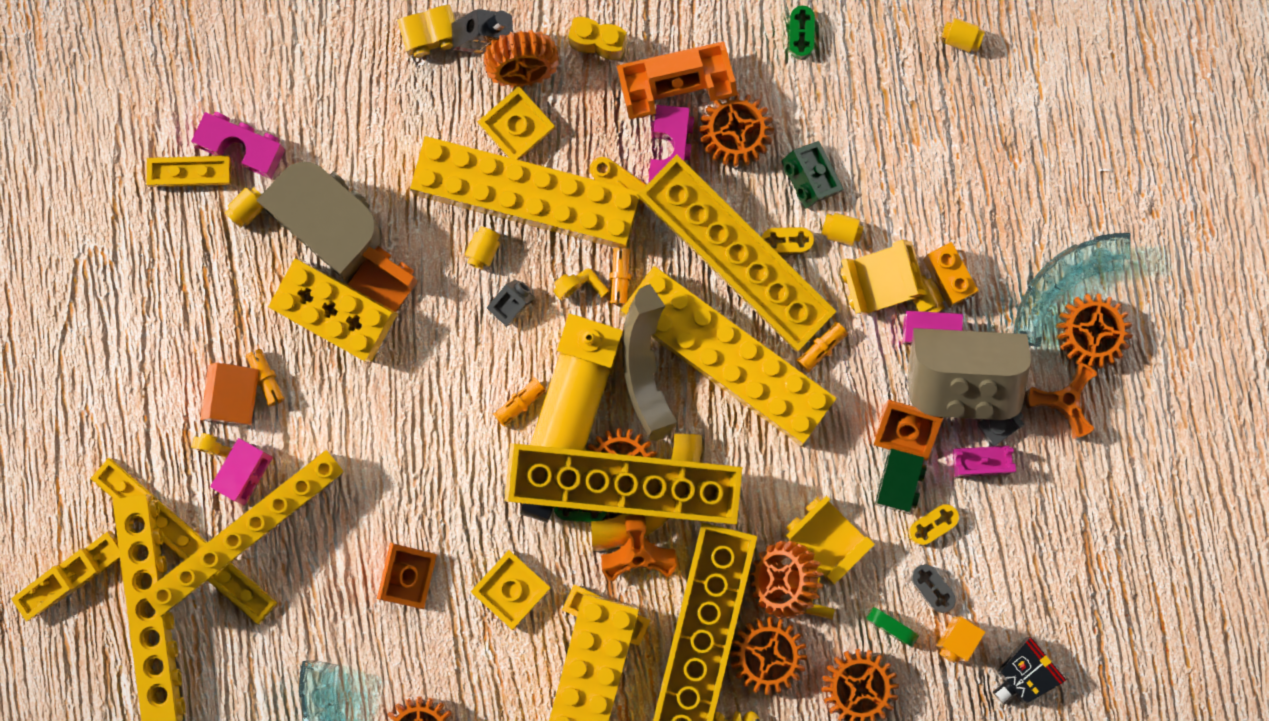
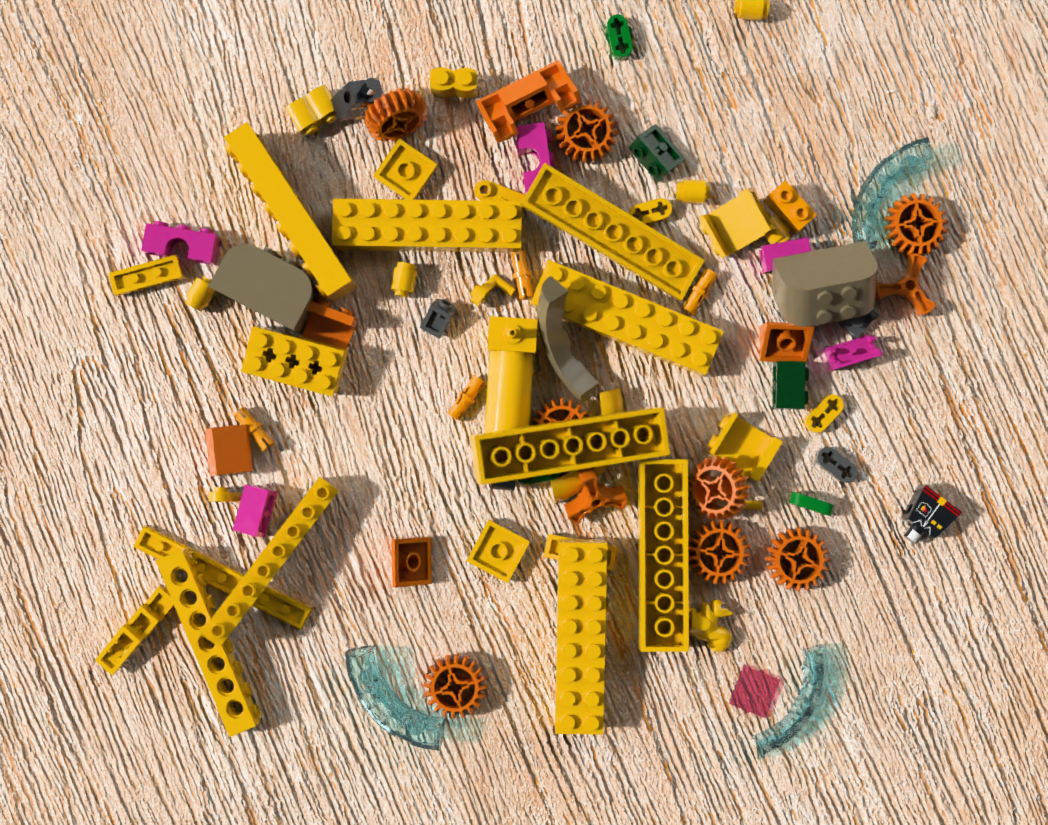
camera: 20 degrees left, 5 degrees up
light orange brick [936,616,985,663] -> none
none -> yellow brick [223,122,357,302]

